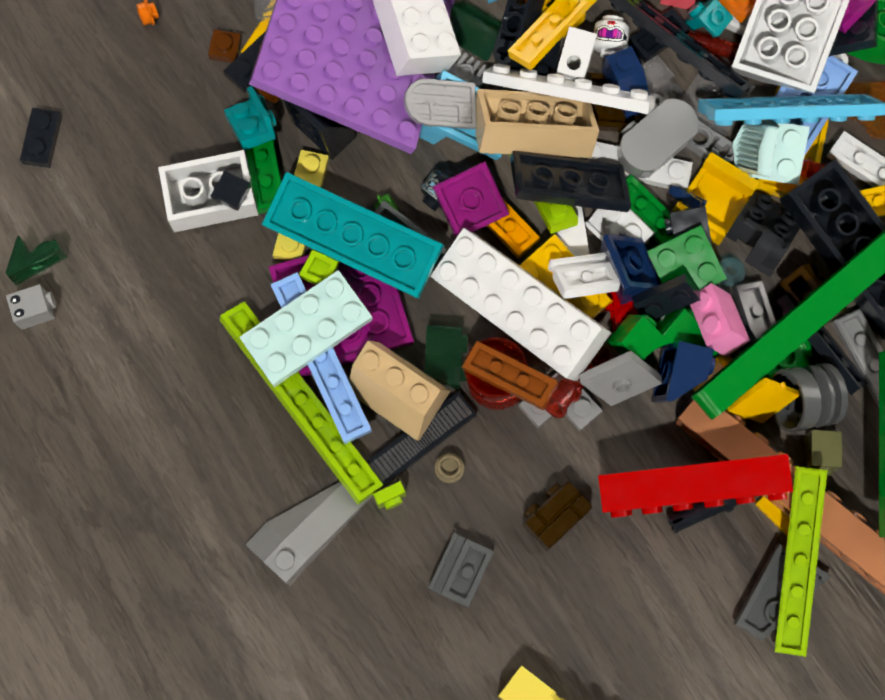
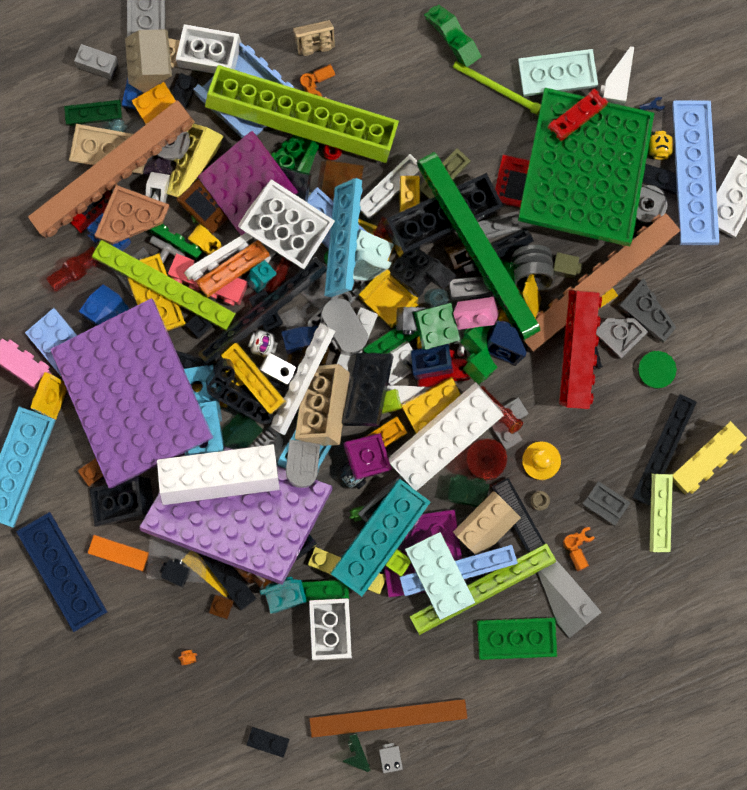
camera: 80 degrees left, 5 degrees up
black tile [211,171,251,211] -> none
lime plate [373,481,406,510] -> none
dark orange plate [462,341,558,411] -> none
dark brown brick [522,481,593,551] -> none
white plate [548,252,621,299] -> none
light grey plate [579,351,663,406] -> none
black plate [632,273,701,320] -> none
dark blue piece [668,185,707,208] -> none
lime tile [774,466,828,657] -> none
none -> dark orange tile [310,699,468,738]
none -> green tile [477,618,557,660]
none -> yellow plate [522,441,561,481]
none -> orange bar [563,527,595,572]
none -> light grey plate [596,318,648,359]
none -> black plate [632,394,697,506]
none -> green tile [638,351,677,389]
none -> yellowish green plate [650,474,673,552]

